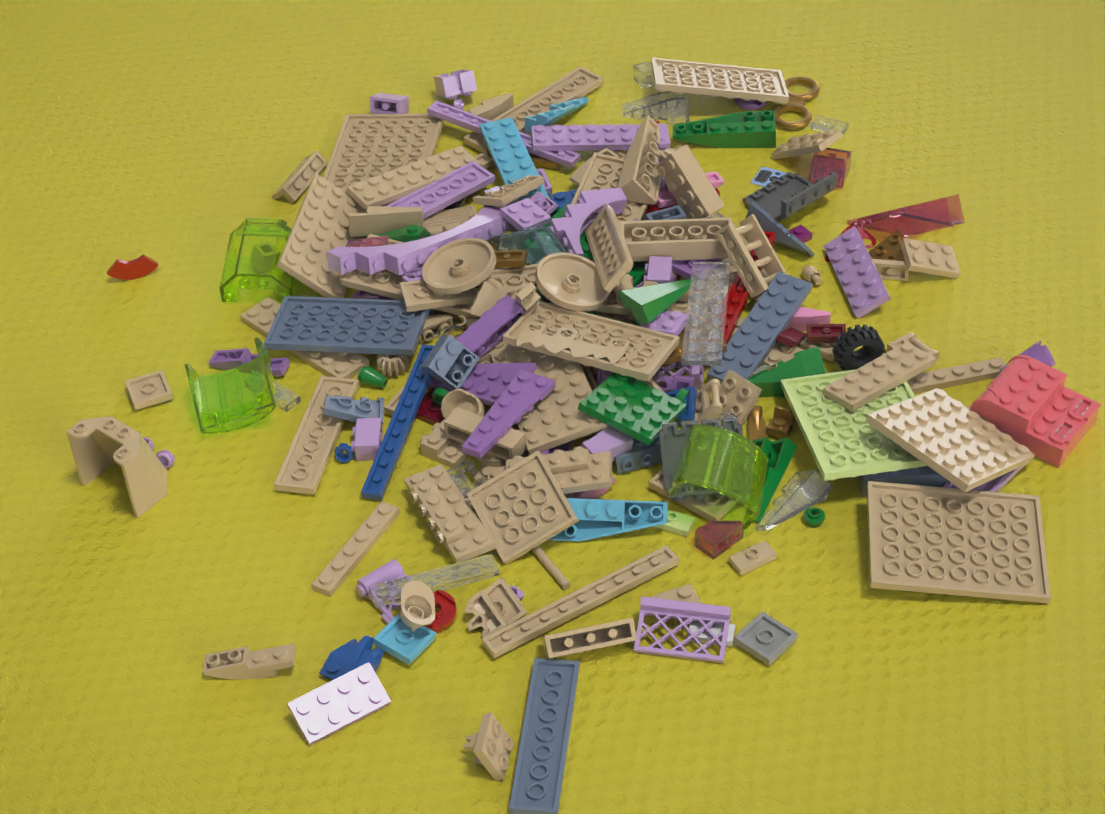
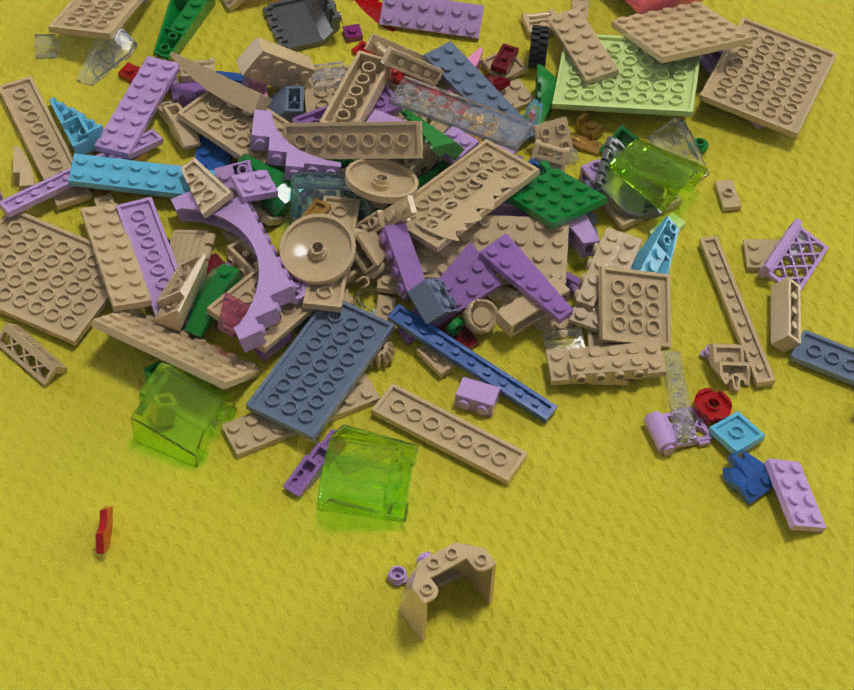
camera: 75 degrees left, 10 degrees up
tan plate [125,370,173,410] -> none
tan slope [203,643,296,679] -> none
tan plate [312,501,400,597] -> none
sand blue wing [323,396,384,425] -> none
blue plate [334,443,354,463] -> none
green cone [358,366,388,389] -> none
tan piece [400,581,435,631] -> none
tan plate [420,419,468,469] -> none
tan bar [532,546,571,589] -> none
slope [695,521,744,560] -> none
light grey plate [734,611,798,666] -> none
sand blue wedge [745,201,815,257] -> none
sticker [750,166,787,186] -> none
tan cylinder [802,265,823,285] -> none

